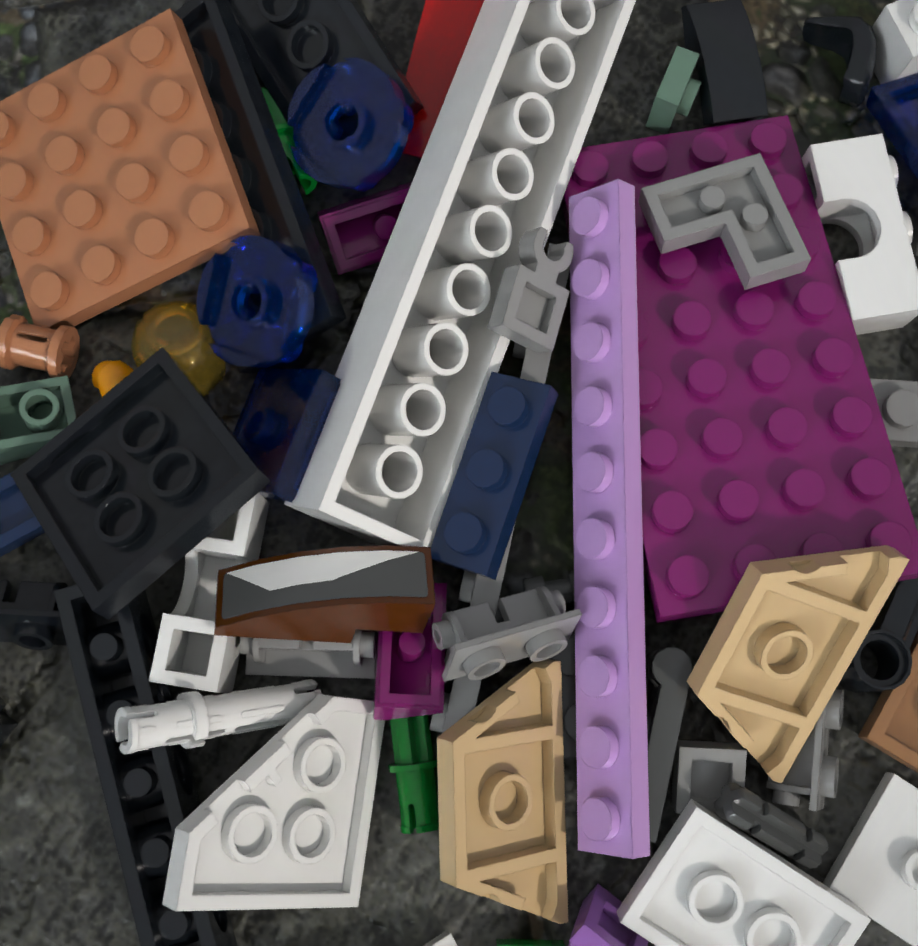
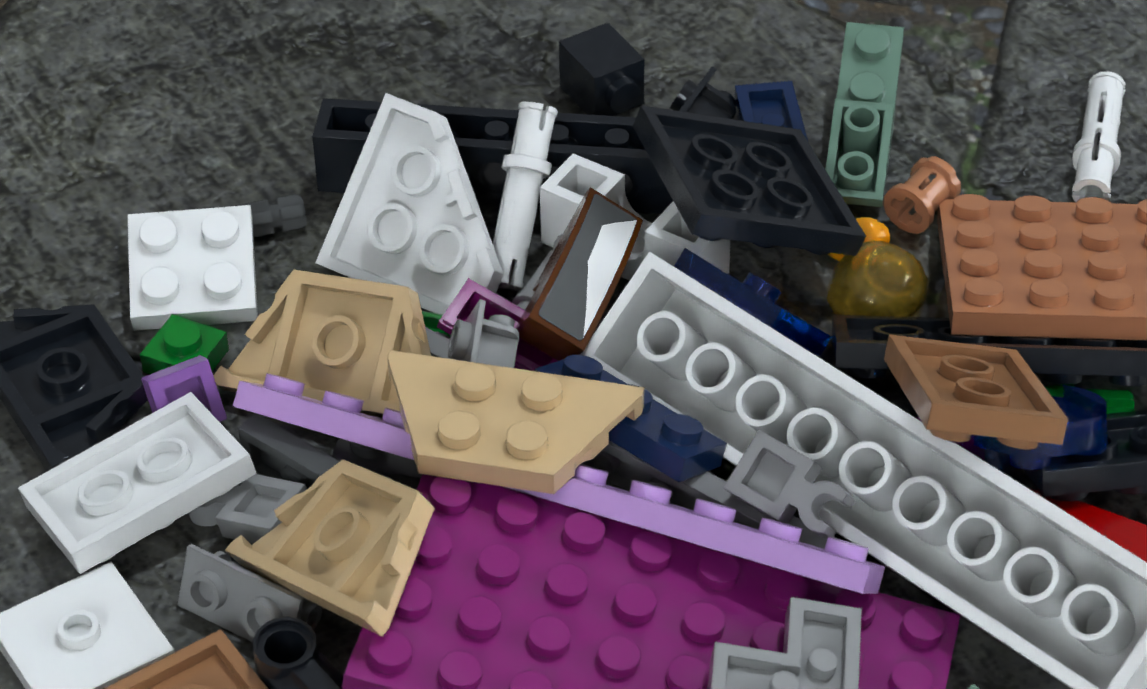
camera: 115 degrees right, 35 degrees down
clear blue plate [197,235,318,368] -> none
dark grey axle [714,783,828,869] -> none
none -> tan wing [387,350,644,494]
none -> medium nougat plate [884,334,1068,450]

